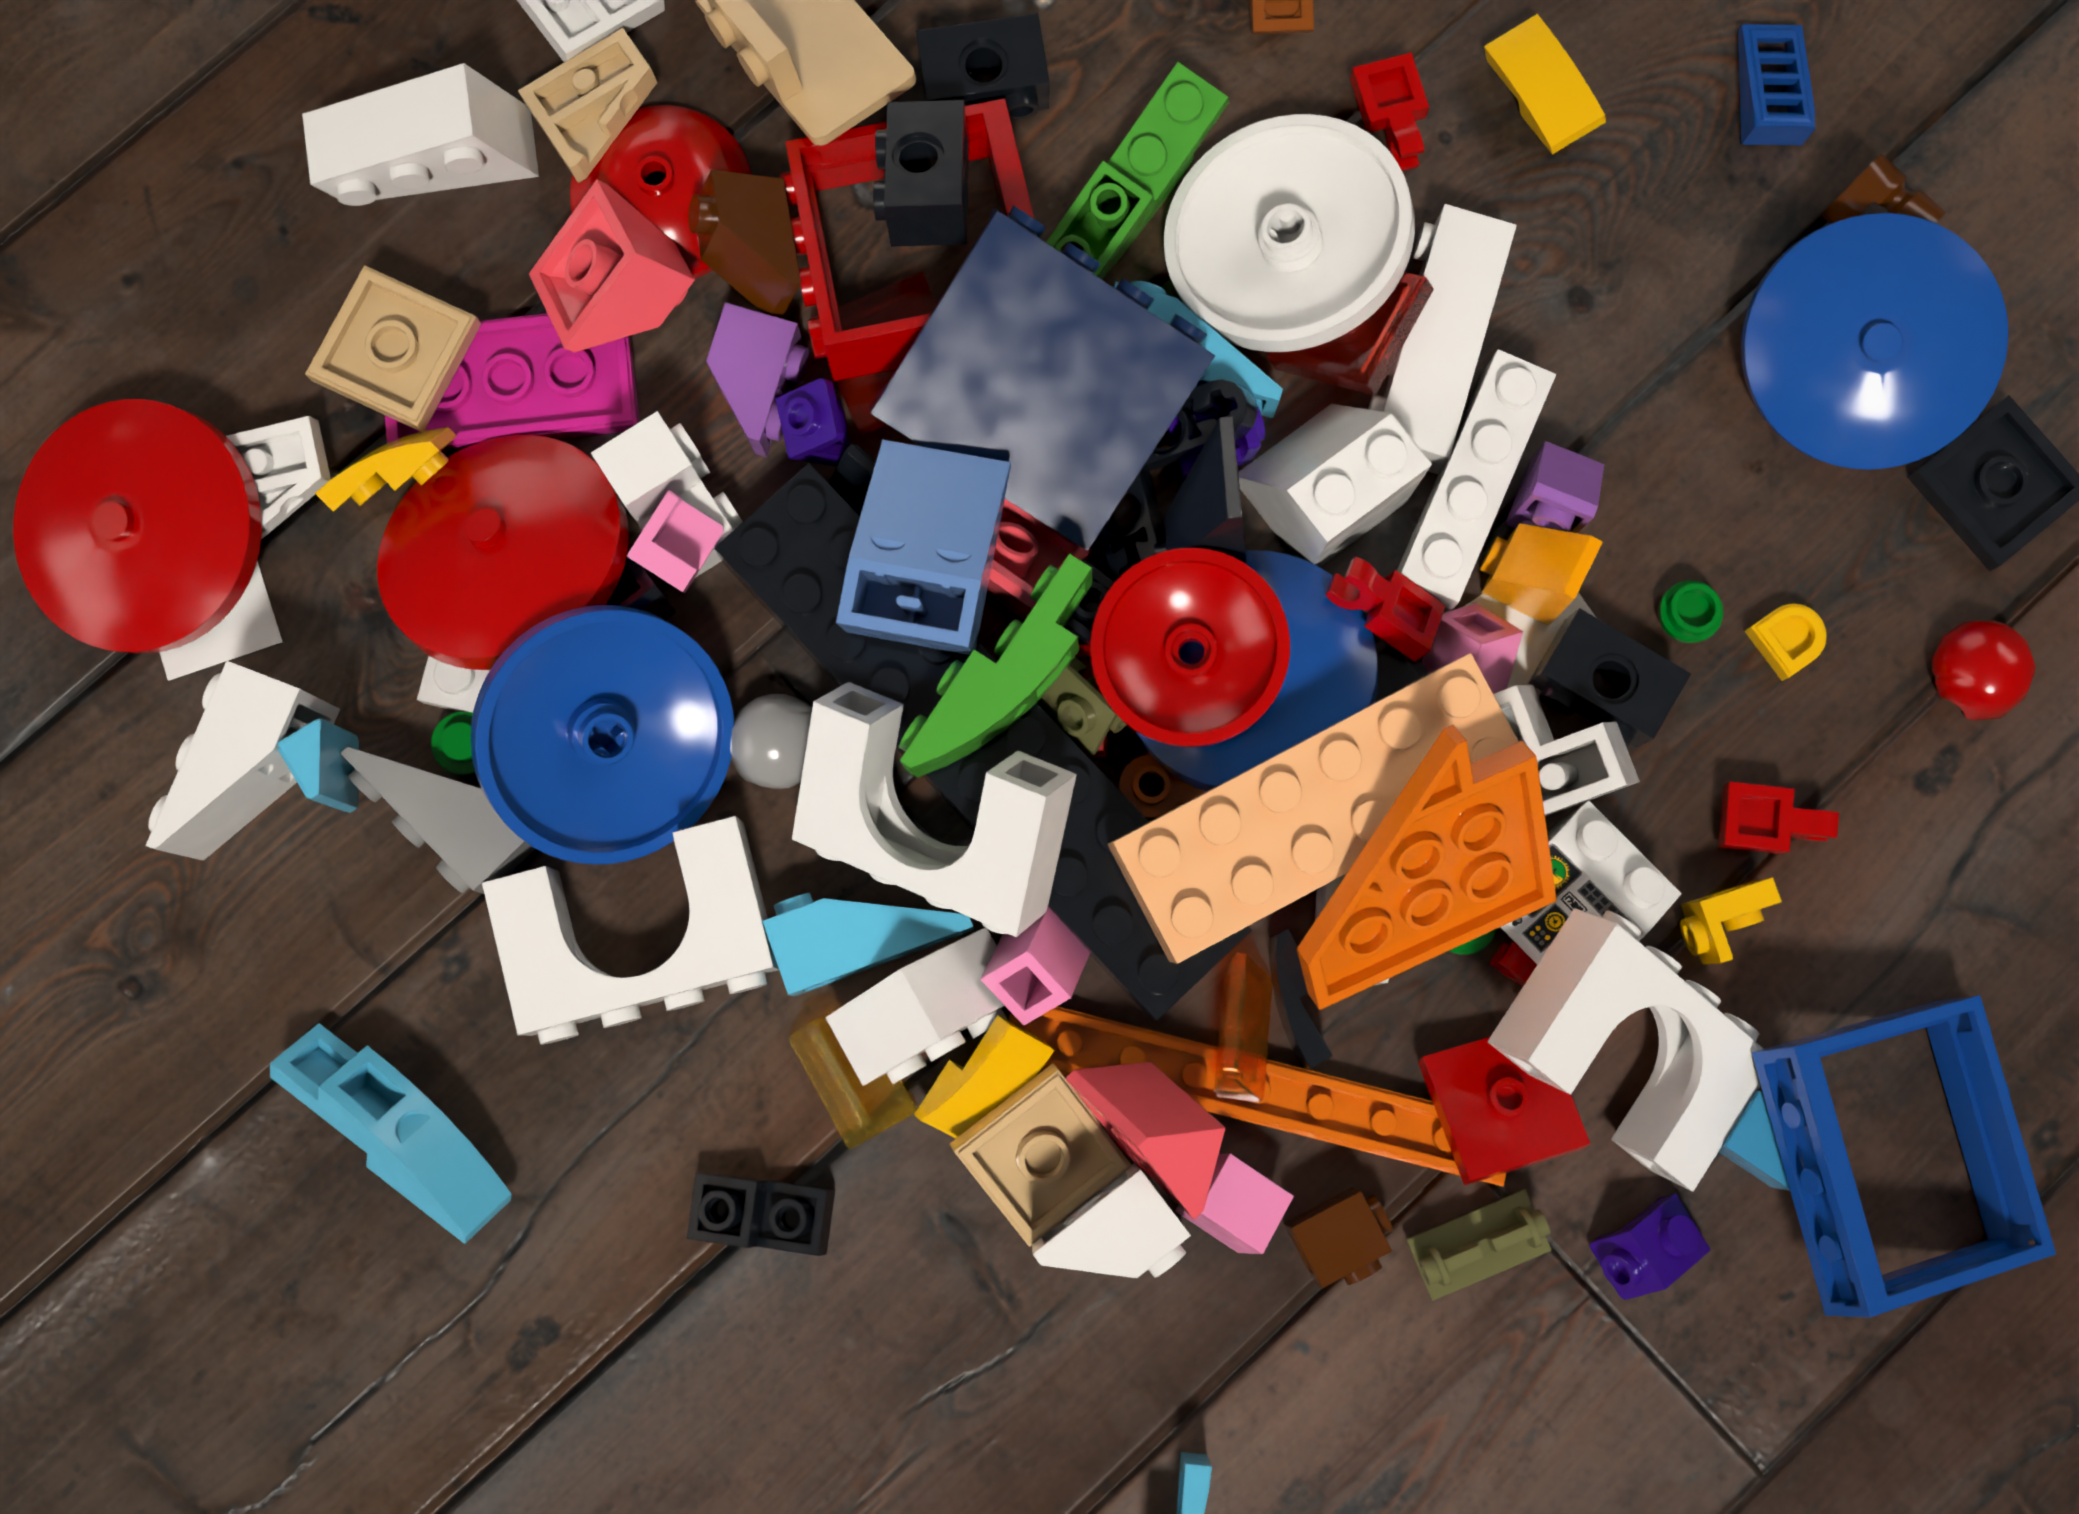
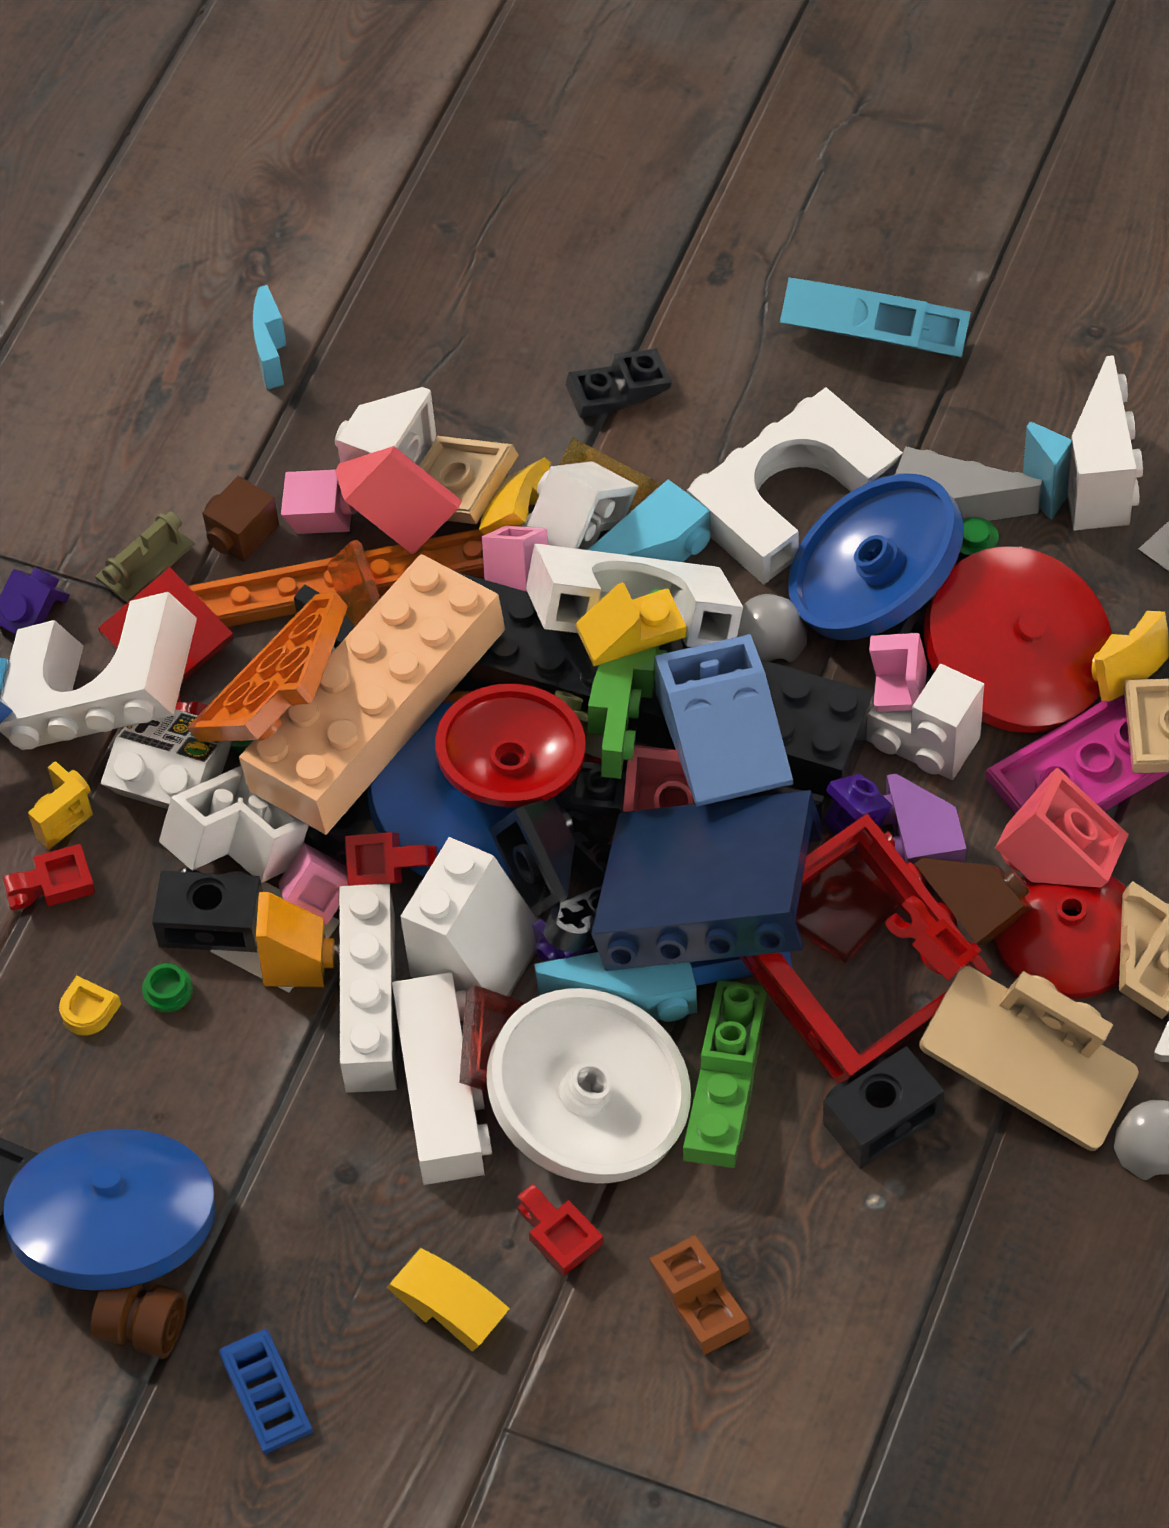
camera: 160 degrees right, 25 degrees down
black brick [873,100,969,247] -> none
medium lavender slope [1505,441,1605,533] -> none
none -> yellow slope [576,582,687,666]
none -> red plate [885,896,979,981]

